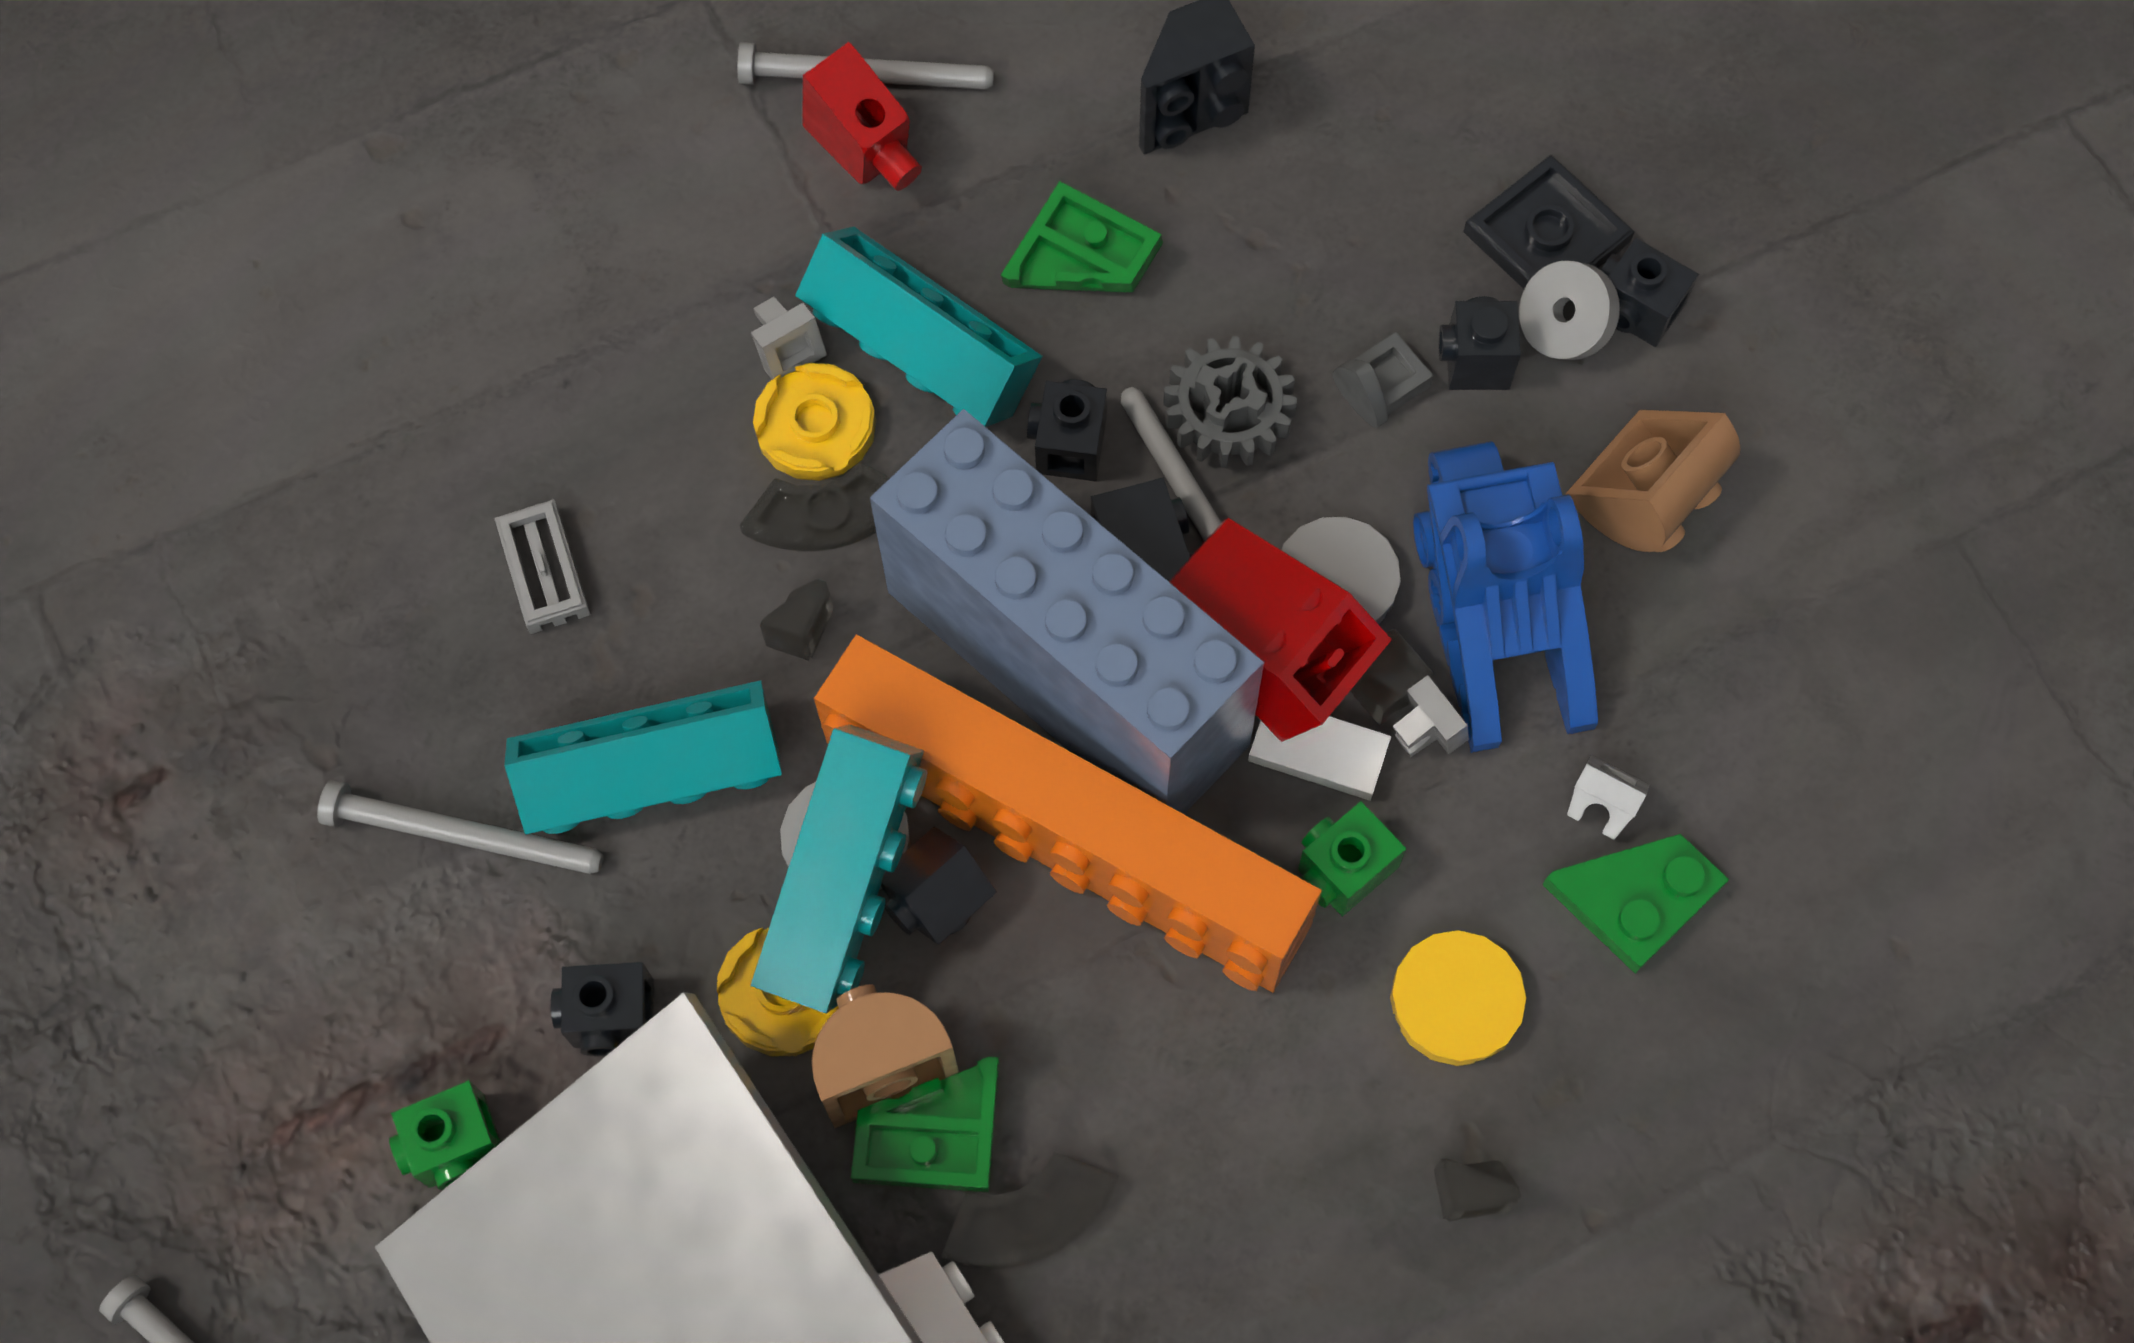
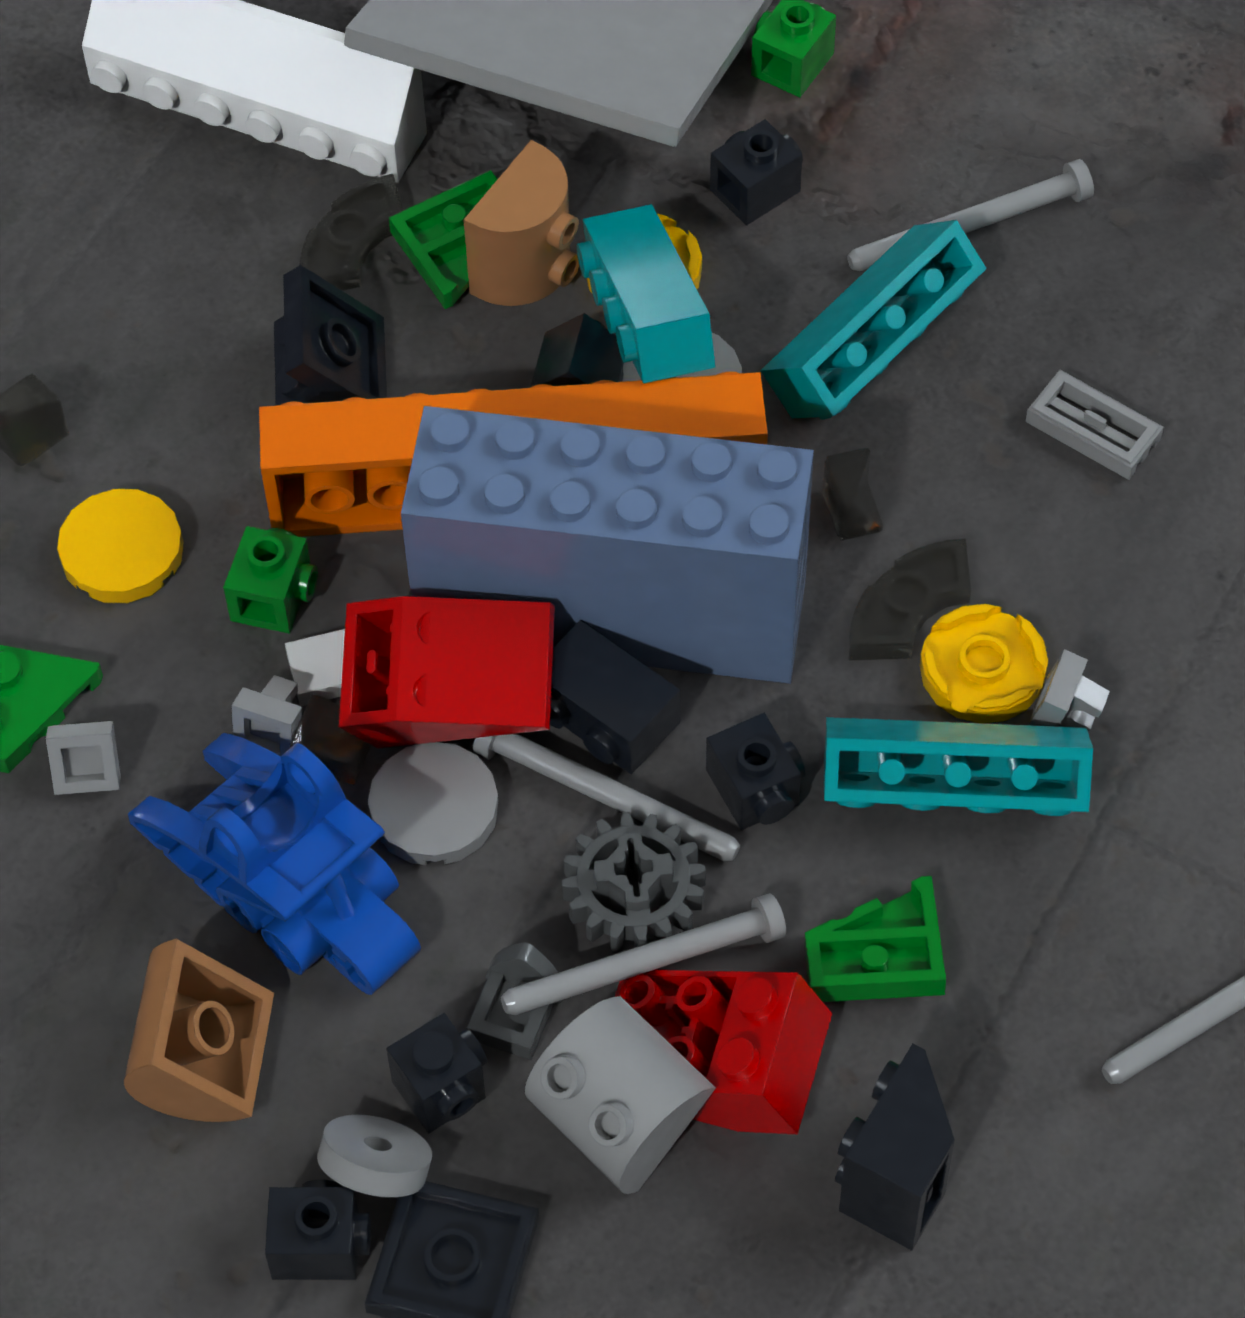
camera: 145 degrees right, 10 degrees down
red torso [802,42,922,191] -> none
none -> black bracket [274,265,387,406]
none -> light grey bar [501,893,786,1015]
none -> light grey brick [525,996,716,1194]
none -> red slope [615,970,833,1135]

